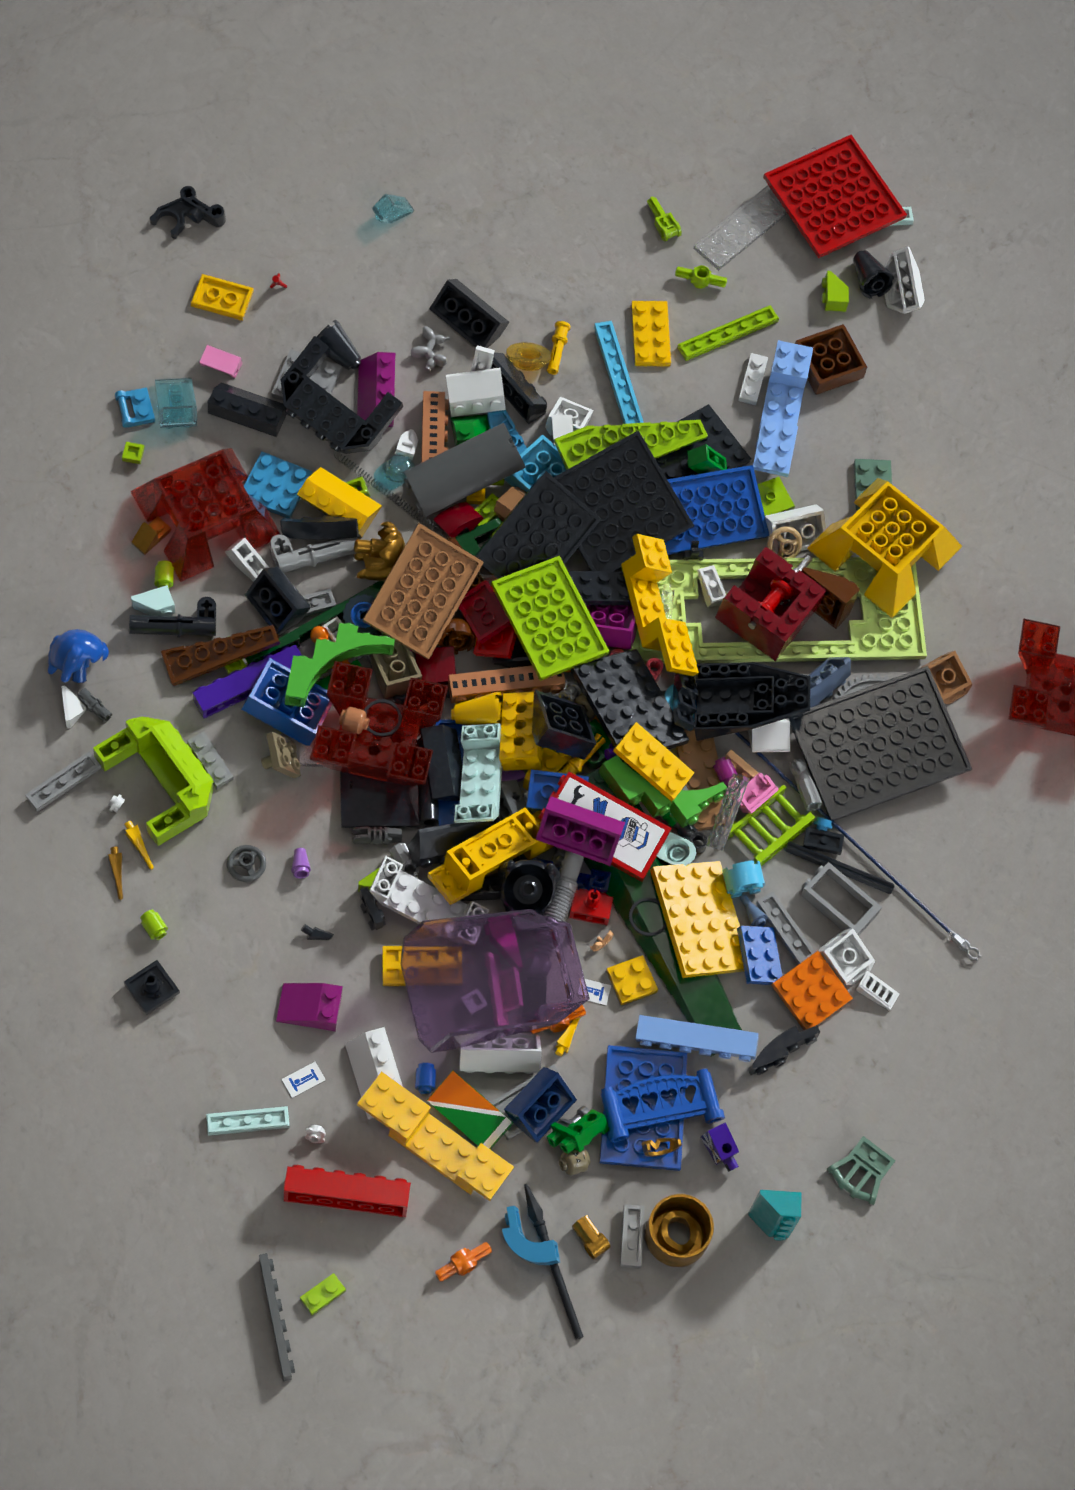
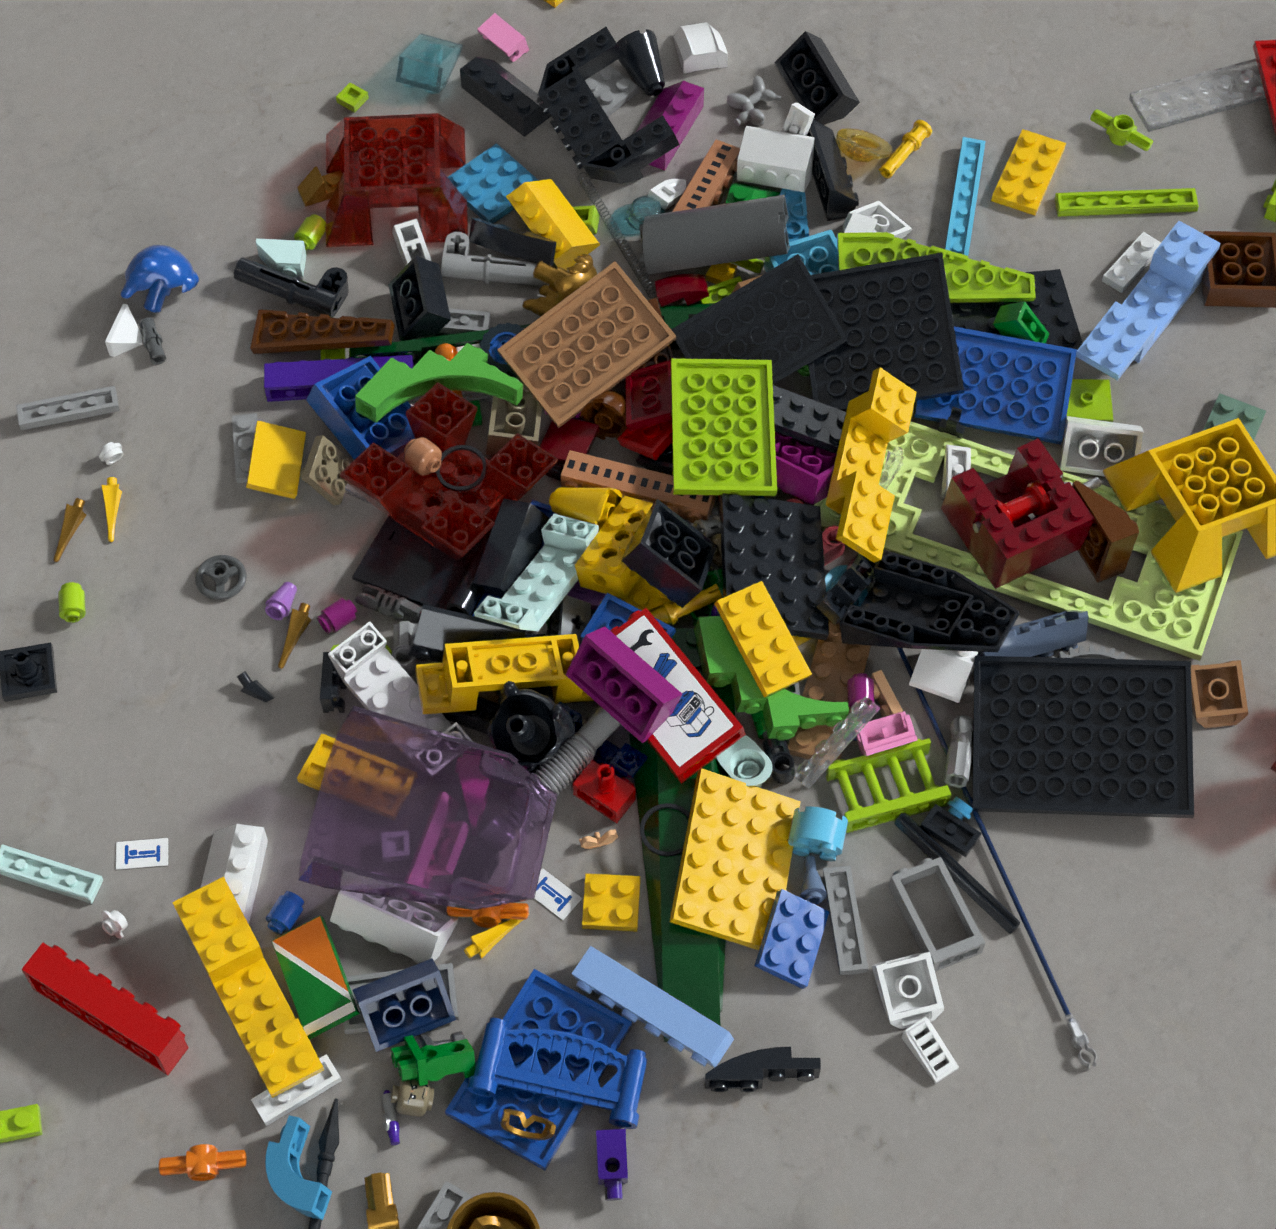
camera: 35 degrees right, 5 degrees down
lime wedge [93,716,214,846] -> none
dark azure plate [115,387,155,428] -> none
magenta slope [276,983,343,1032] -> none
lime connector [647,196,682,242] -> none
tan piece [767,527,802,558] -> none
orange plate [771,950,853,1030] -> none
none -> yellow tile [246,420,306,499]
none -> white plate [251,1054,342,1126]
none -> pearl gold piece [278,603,311,669]
none -> magenta brick [317,598,357,634]
none -> piece [382,1090,400,1146]
none -> white slope [673,22,728,74]

